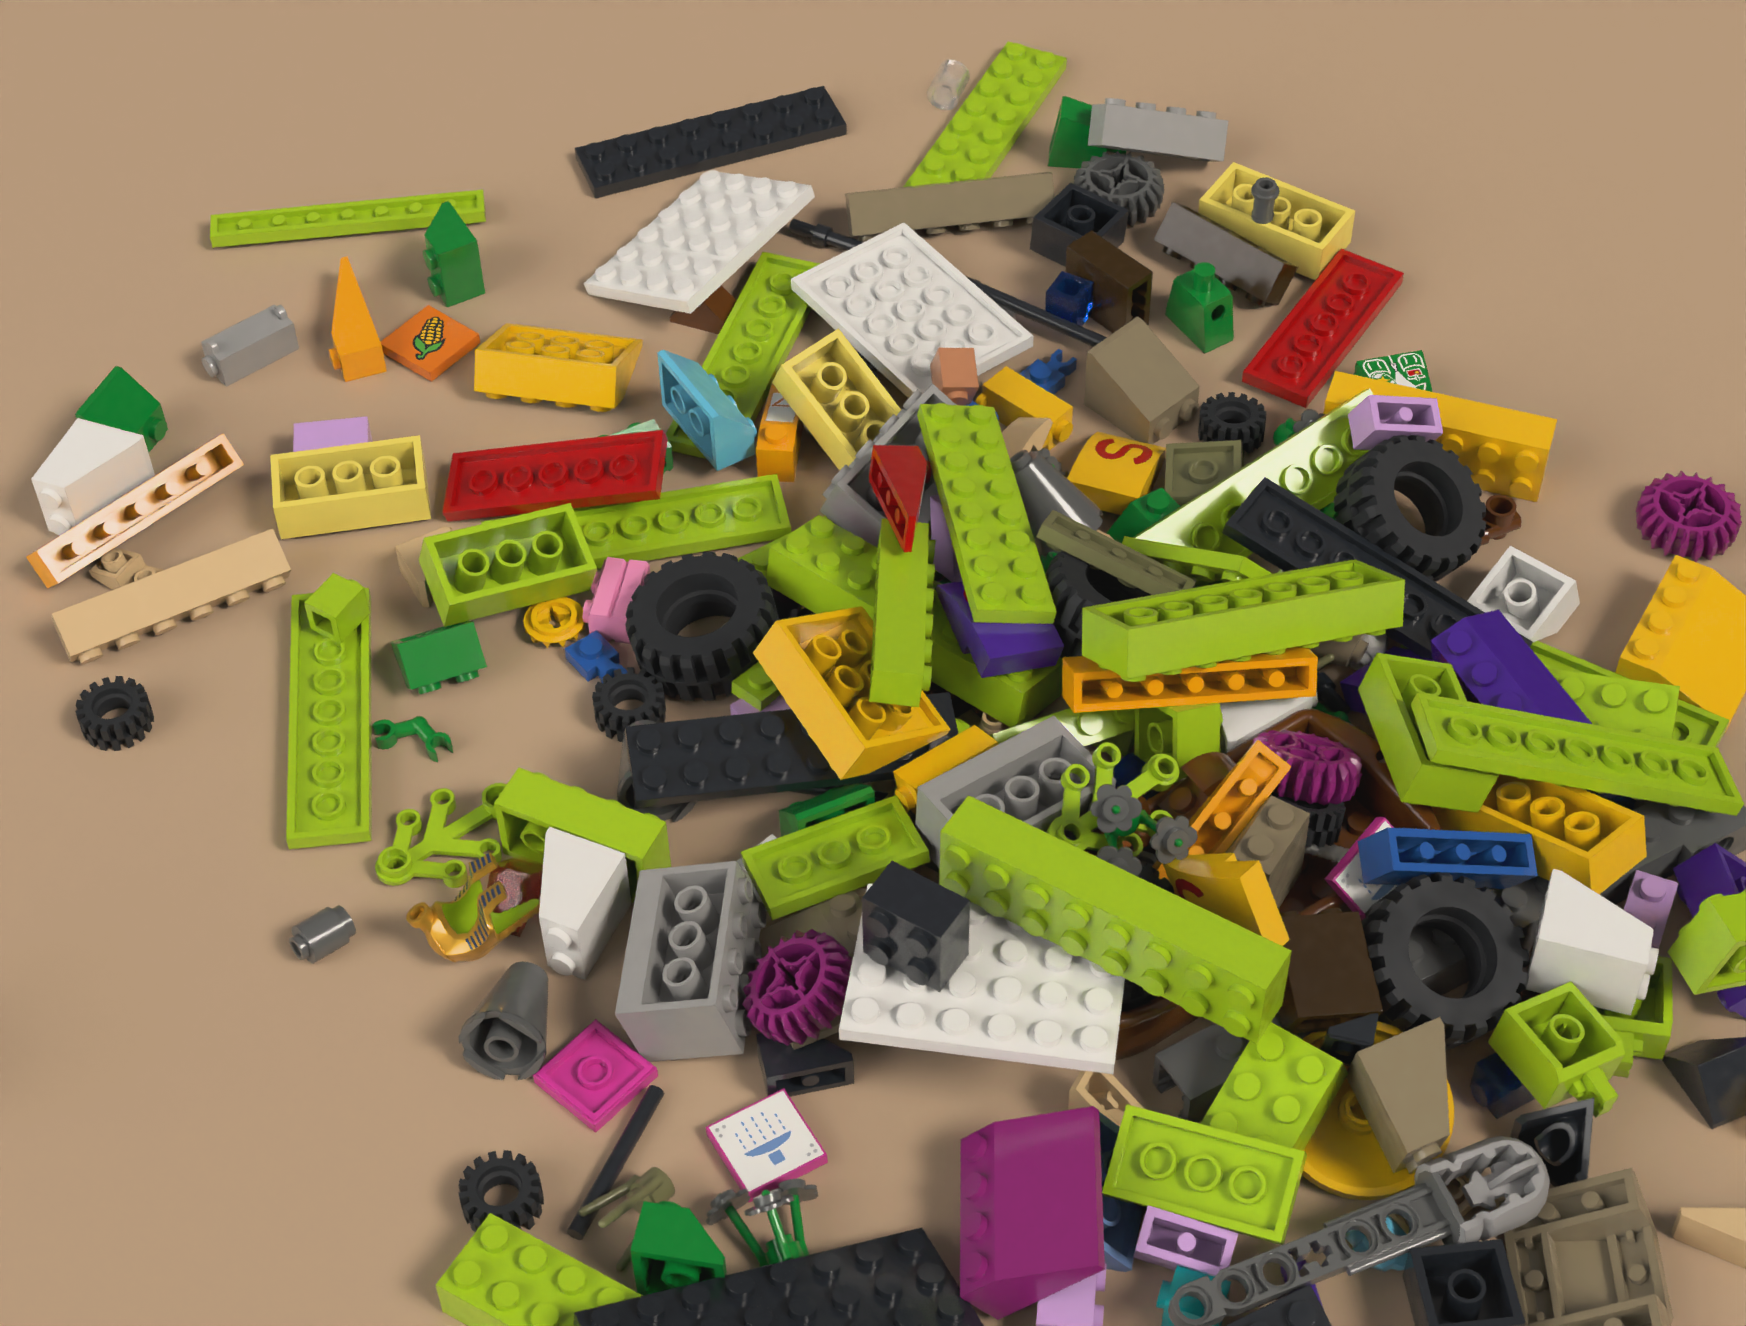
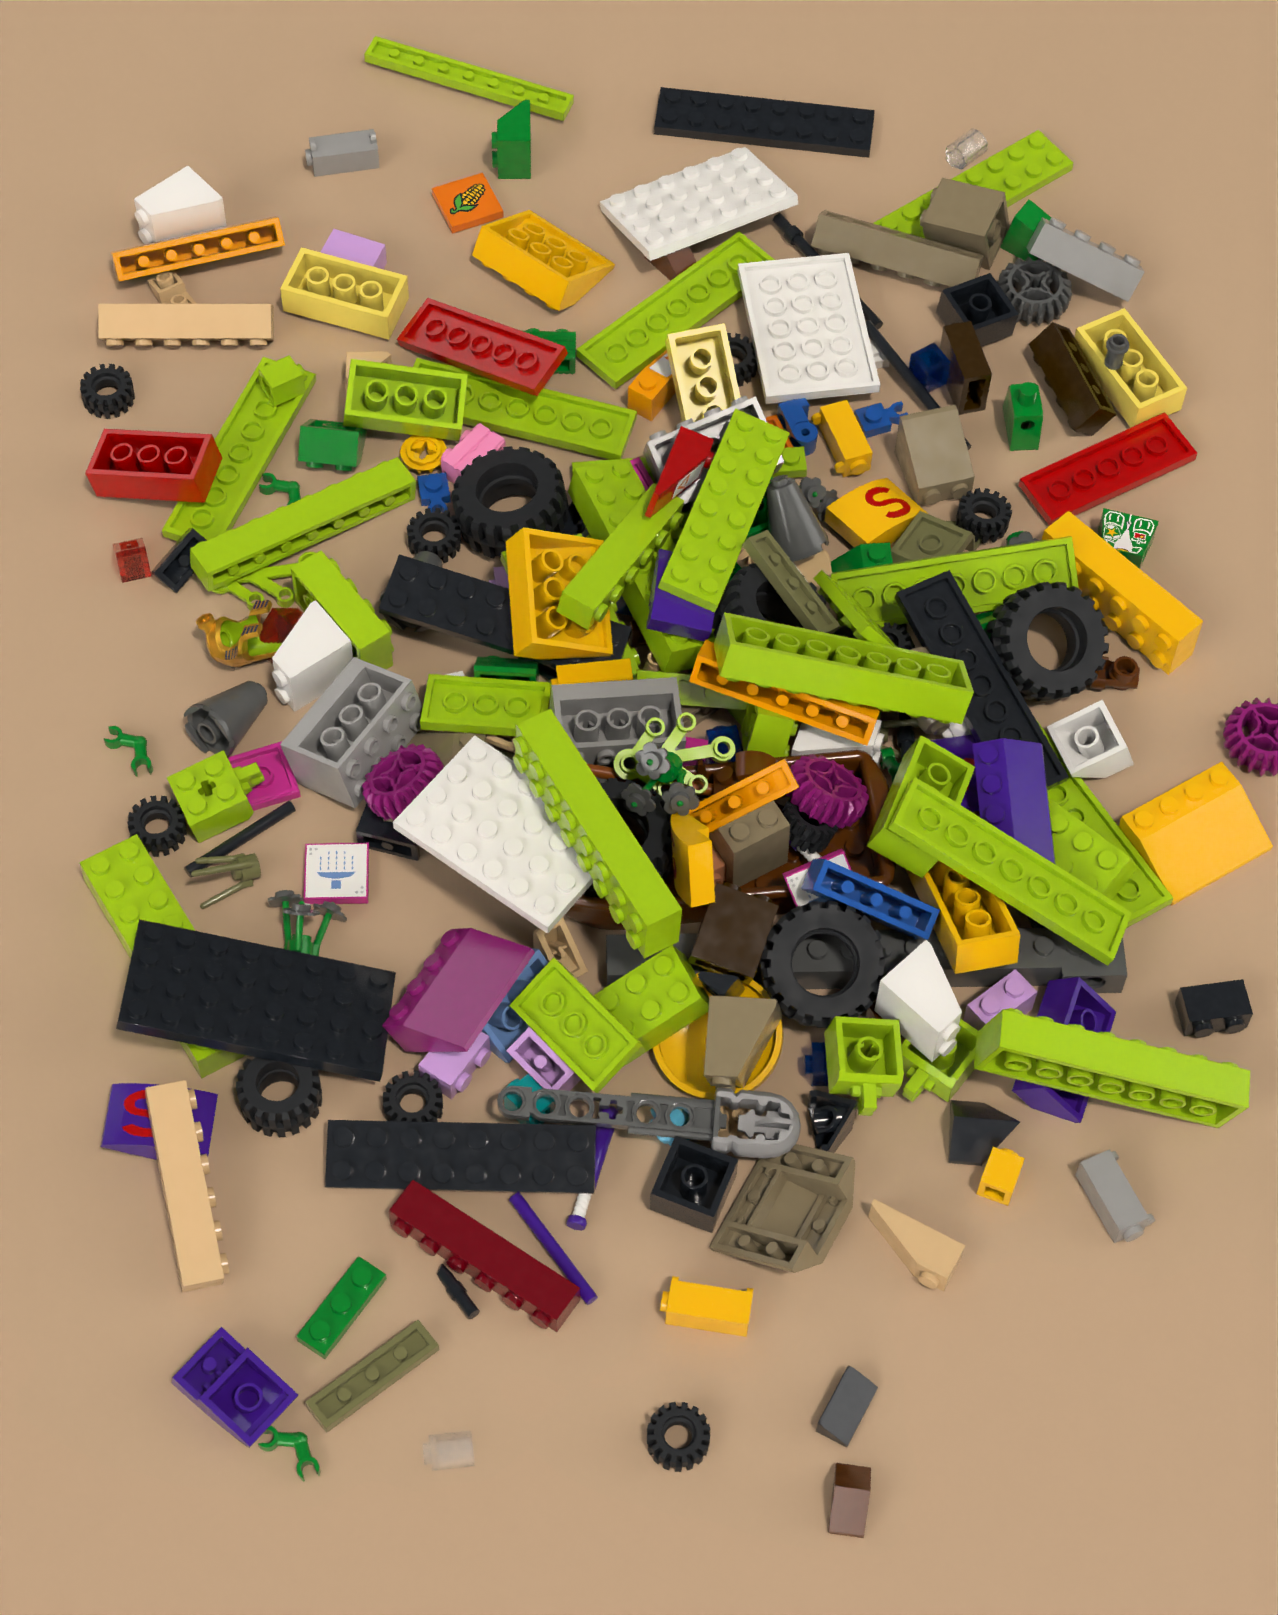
camera: 25 degrees right, 10 degrees up
green slope [75,366,168,453] -> none
dark grey brick [289,905,356,964] -> none
light orange slope [328,256,387,382] -> none
green slope [630,1201,727,1296] -> none
medium azure slope [657,350,757,471] -> none
black brick [862,861,970,992] -> none
nougat brick [930,348,979,406] -> none
tan slope [1002,417,1053,458] -> none
lavender brick [1348,395,1443,450] -> none
none -> red brick [85,428,222,503]
none -> green arm [104,726,153,777]
none -> clear red slope [113,538,152,583]
none -> black slope [151,528,207,593]
none -> lime hinge [167,750,265,843]
none -> lime brick [190,457,416,592]
none -> dark tan slope [920,178,1010,270]

